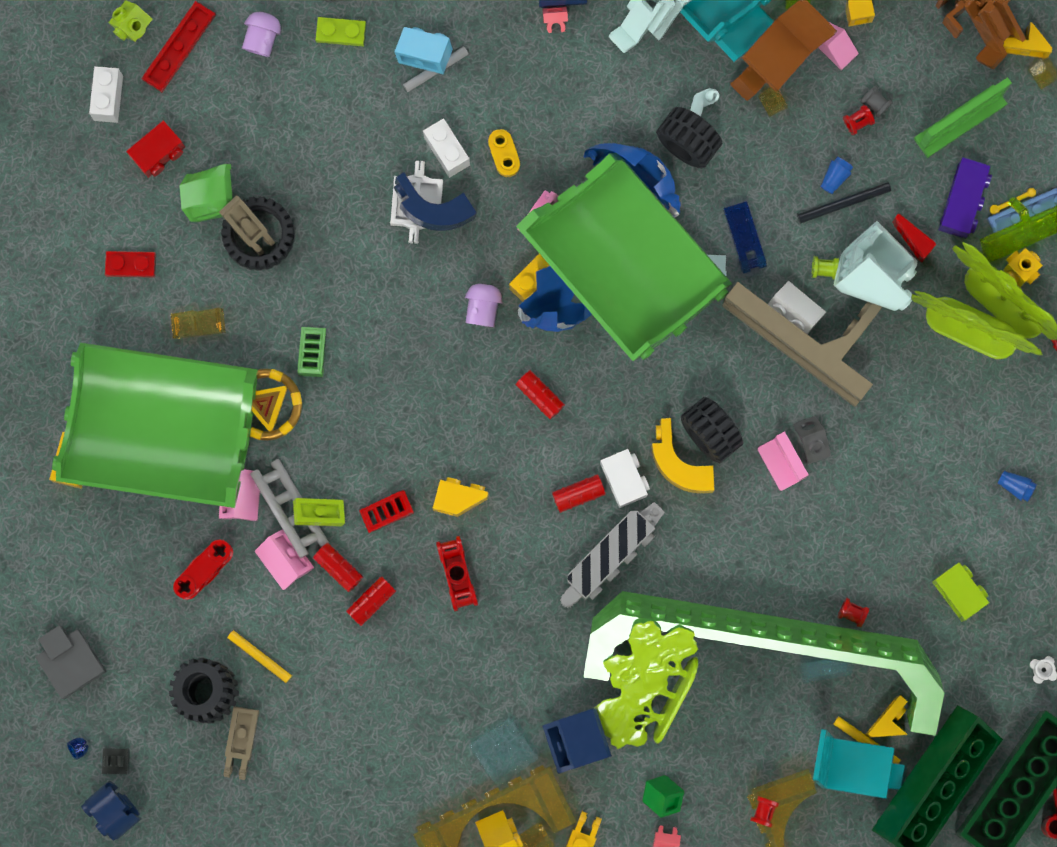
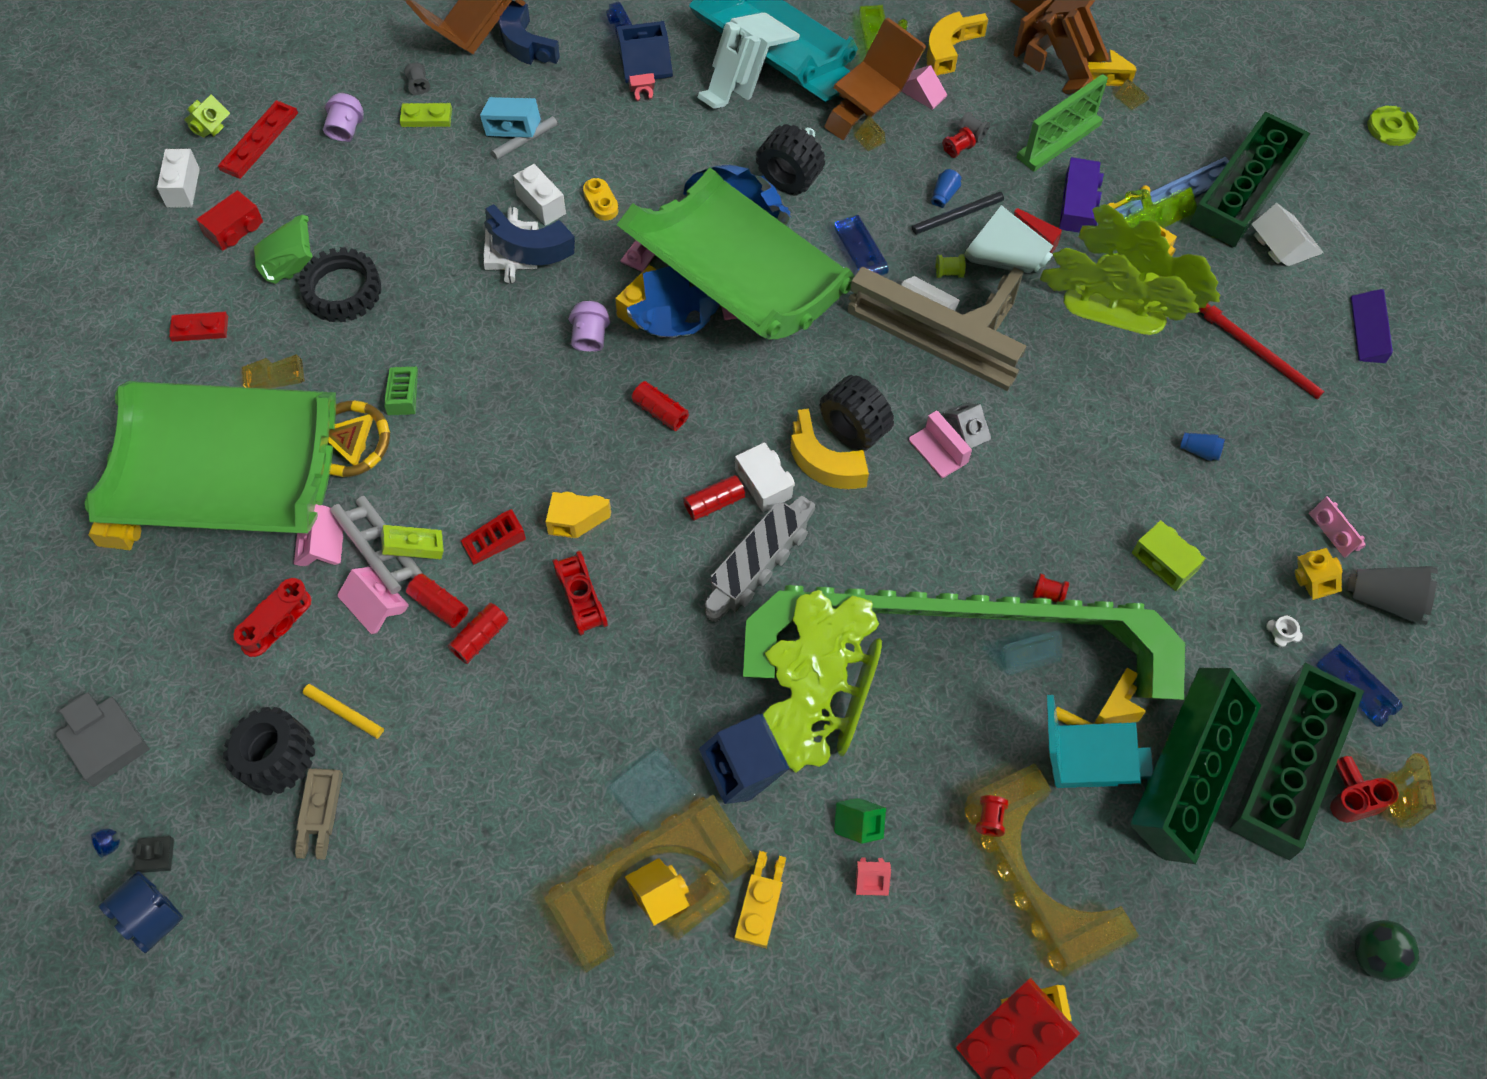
camera: 10 degrees left, 20 degrees down
dark tan hinge [219,196,275,256] -> none

